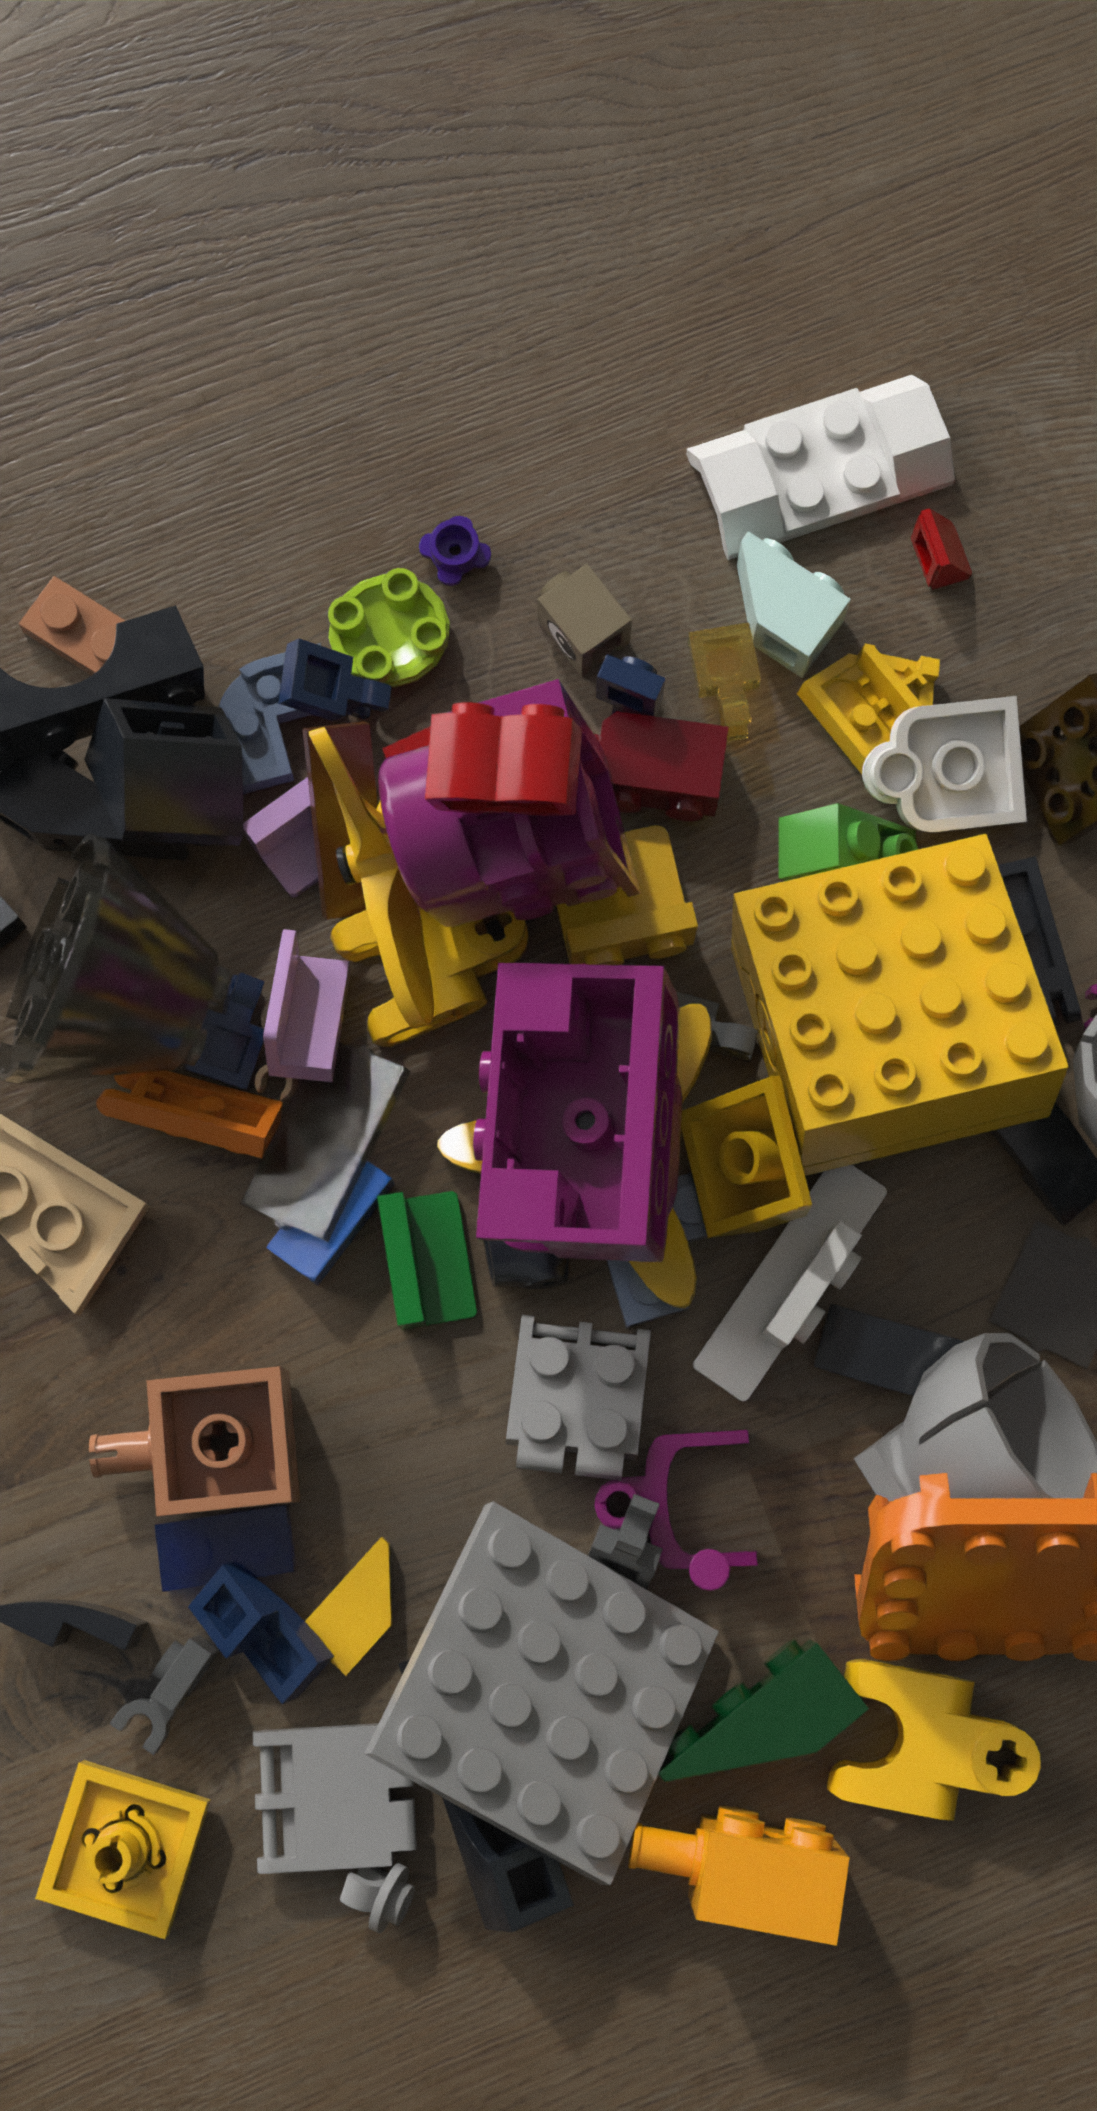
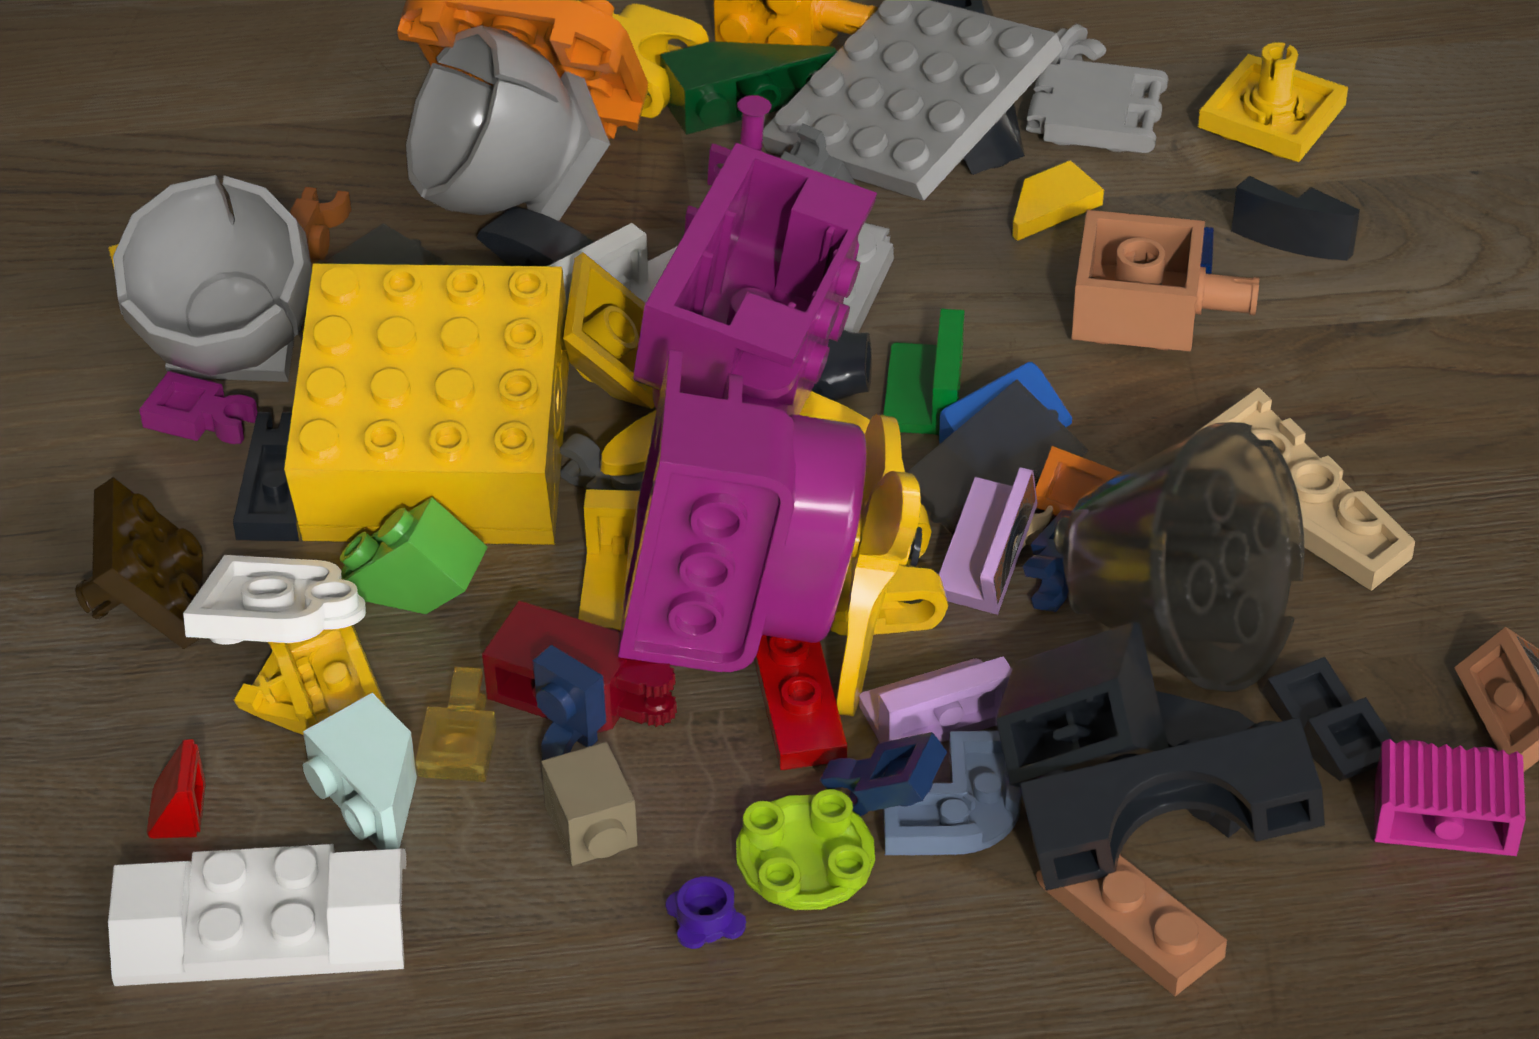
camera: 165 degrees left, 35 degrees down
dark grey plate [110,1635,220,1755] -> none
dark blue slope [188,1562,334,1704] -> none
reddish brown tile [302,721,378,920] -> none
red brick [425,702,582,816] -> none

